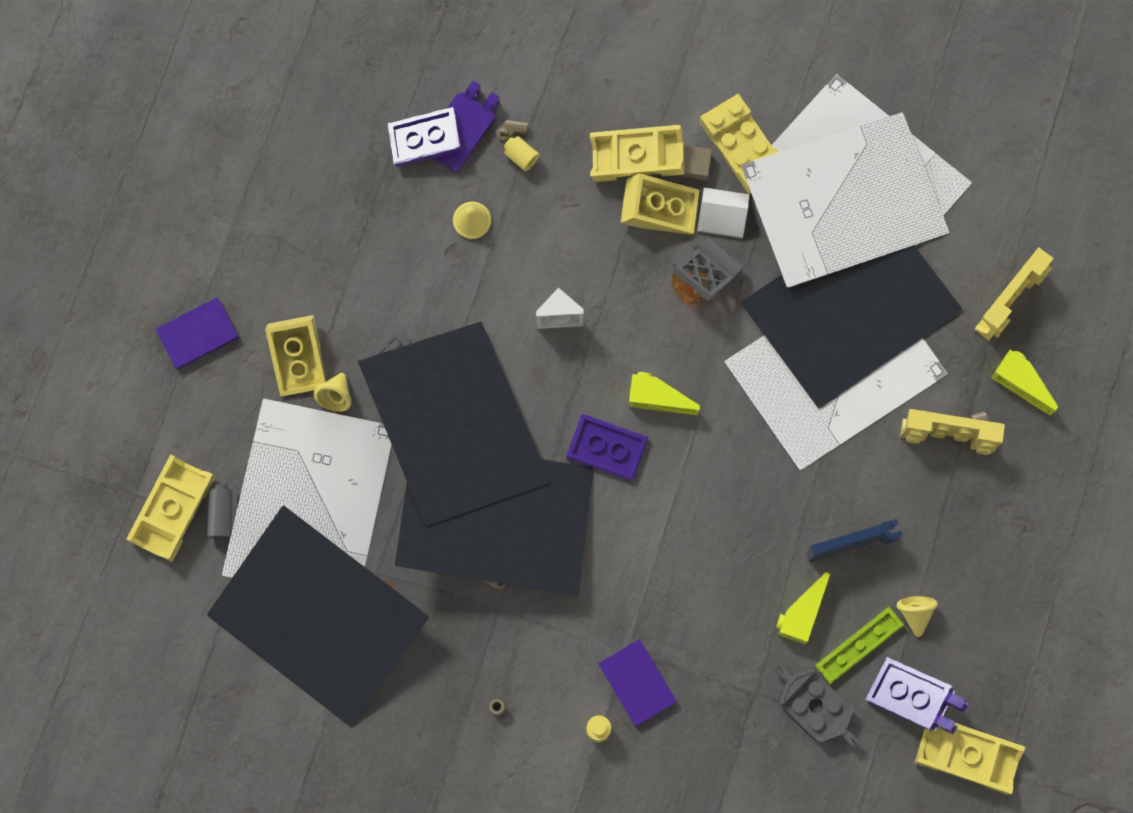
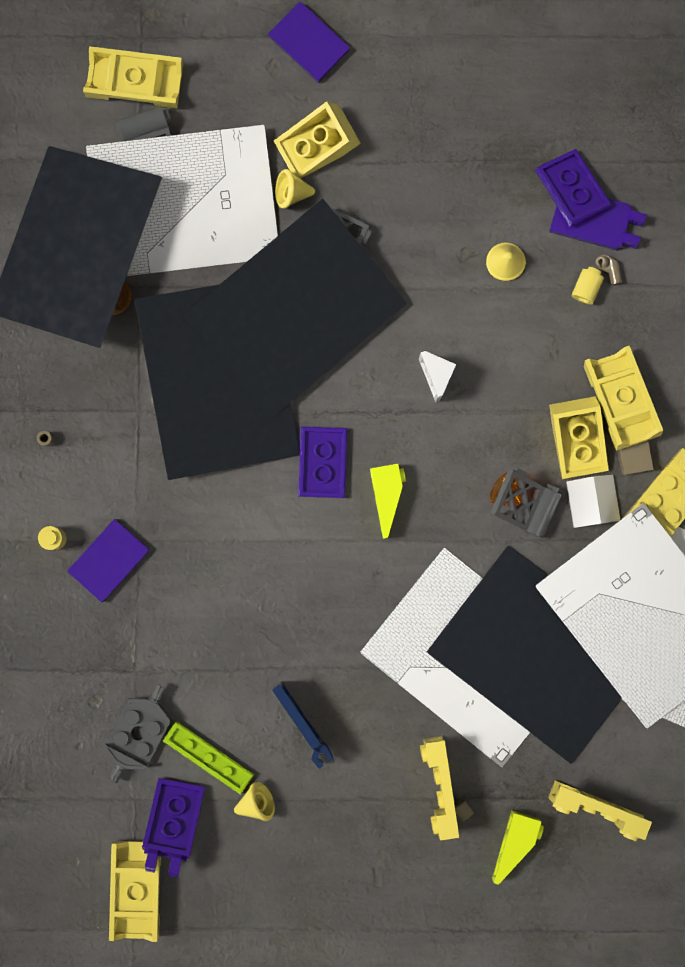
camera: 75 degrees right, 10 degrees up
neon yellow slope [776,573,830,645] -> none

